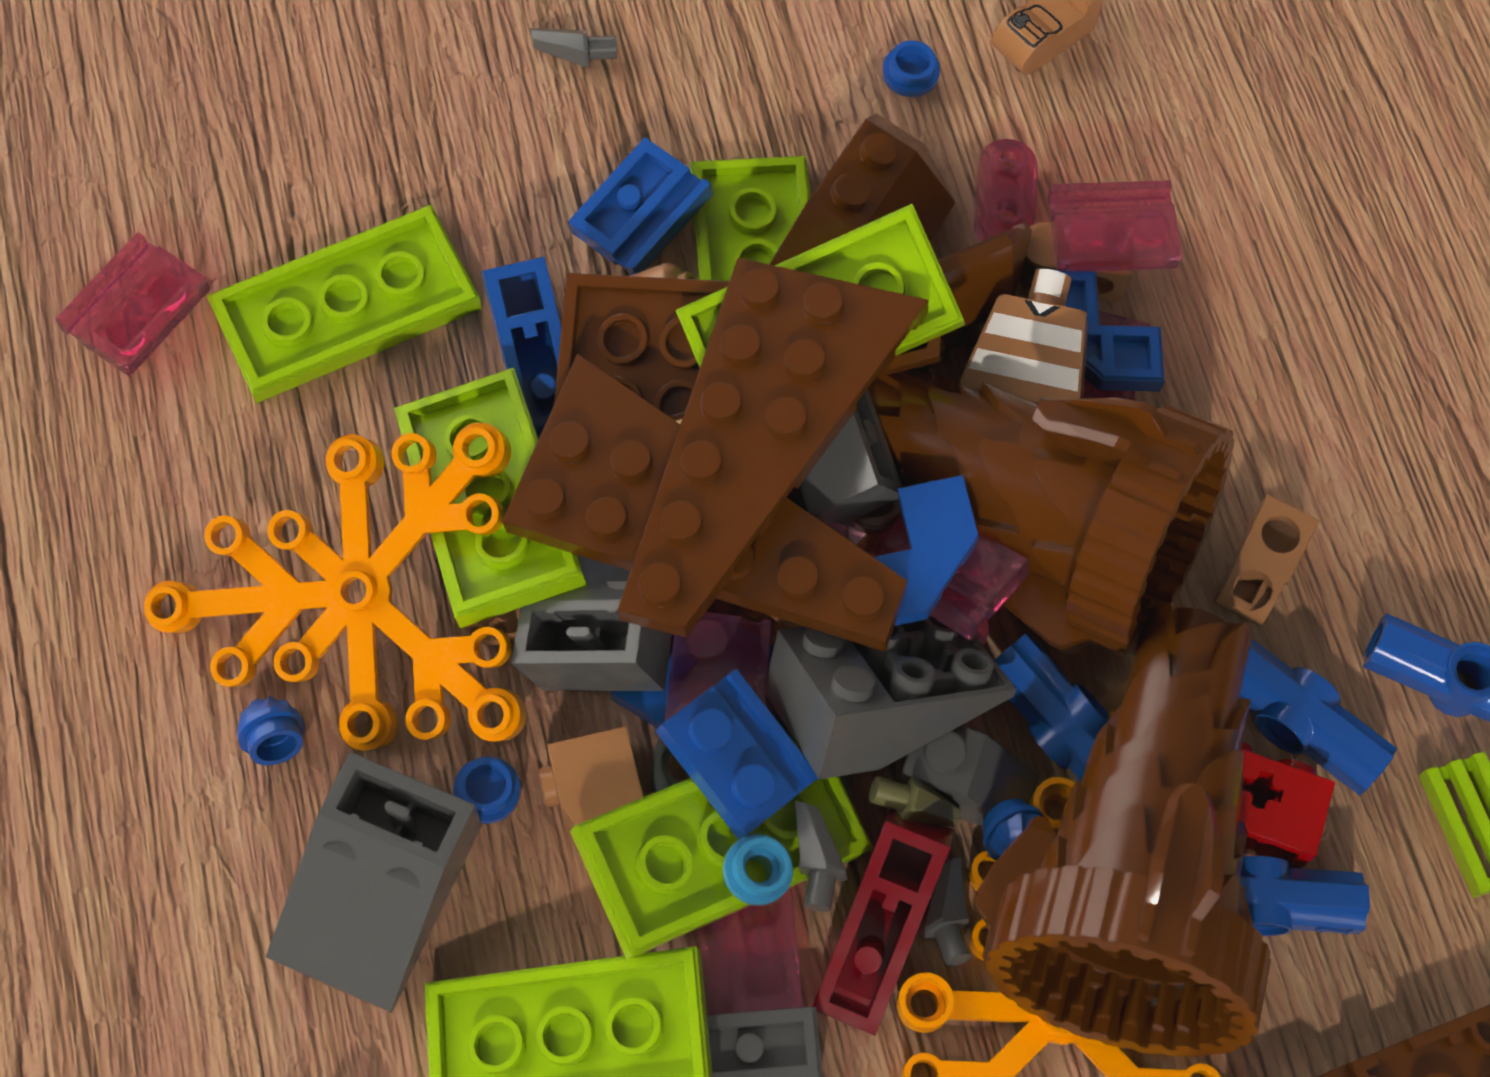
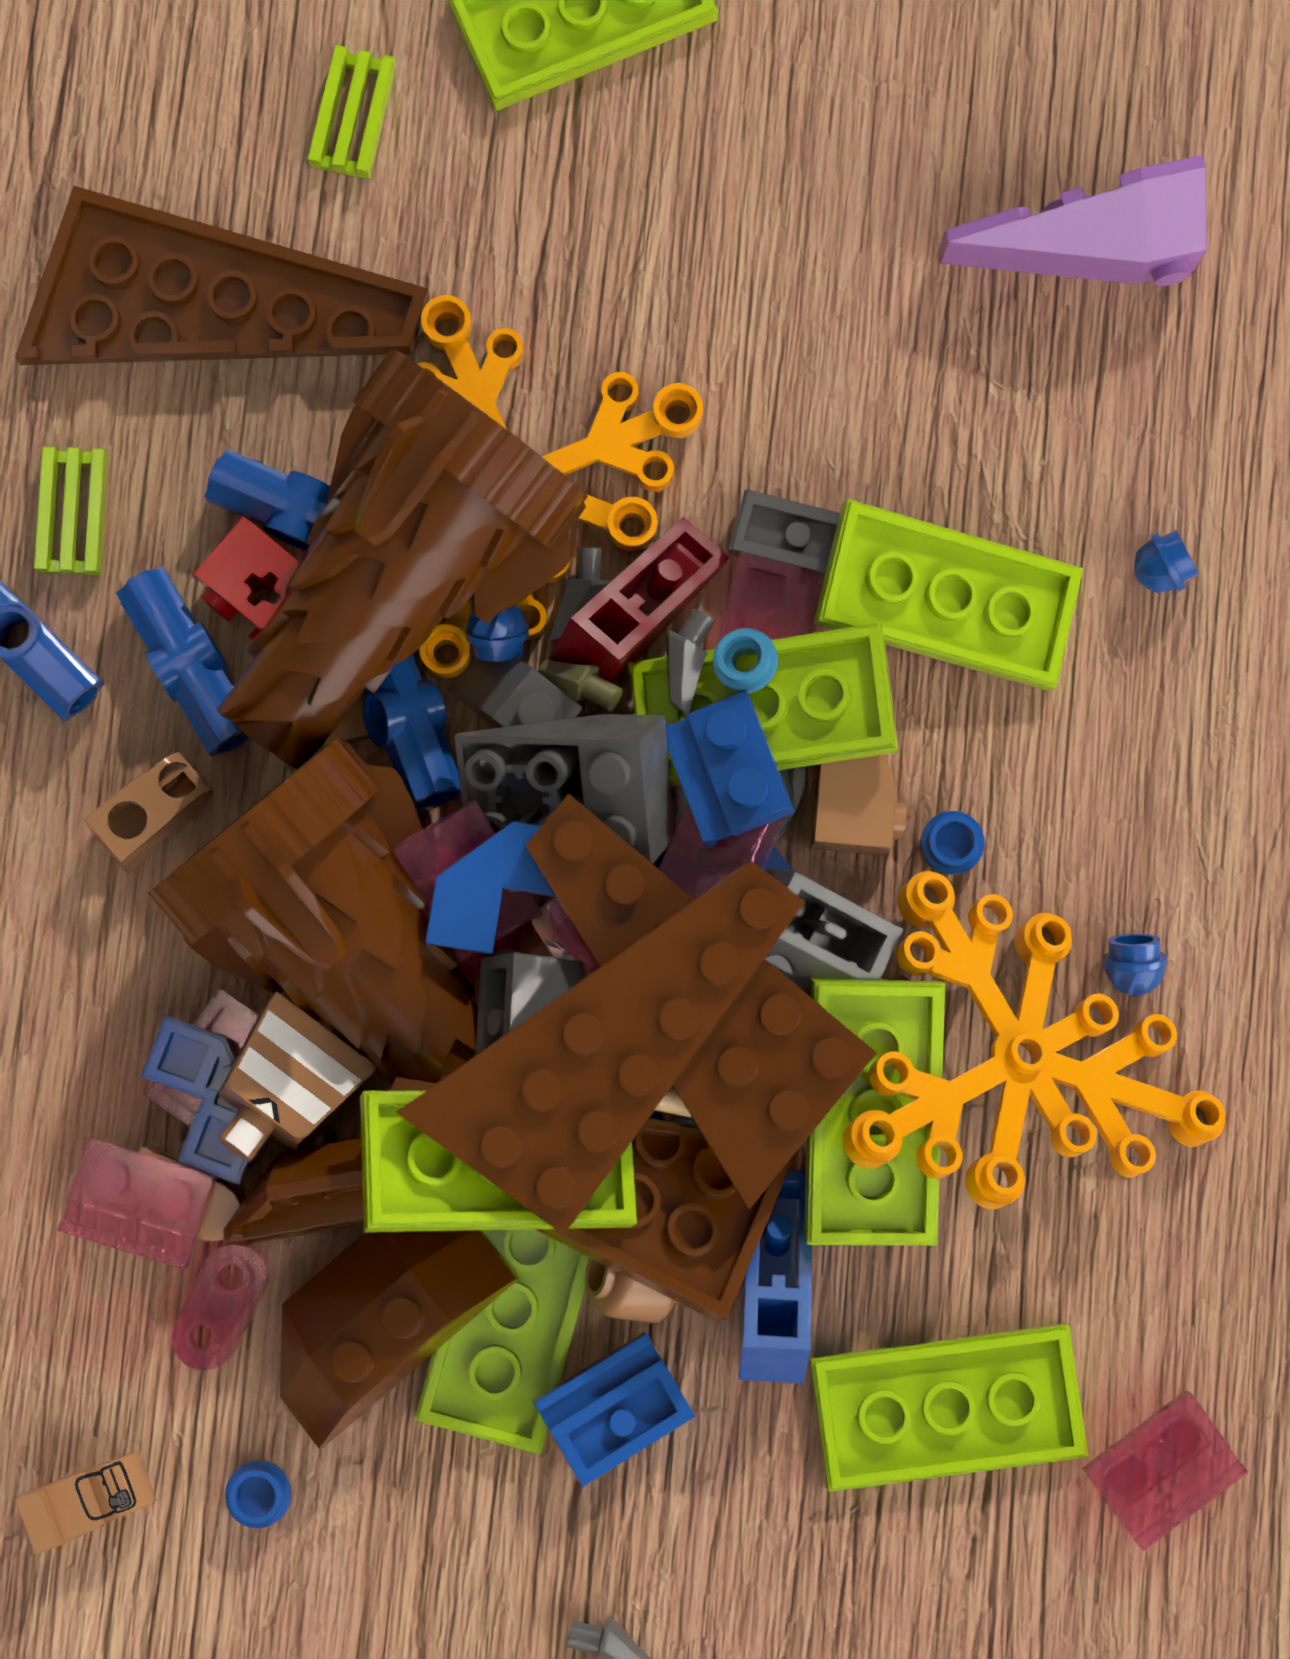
camera: 155 degrees left, 15 degrees up
dark grey slope [265,752,482,1013] -> none

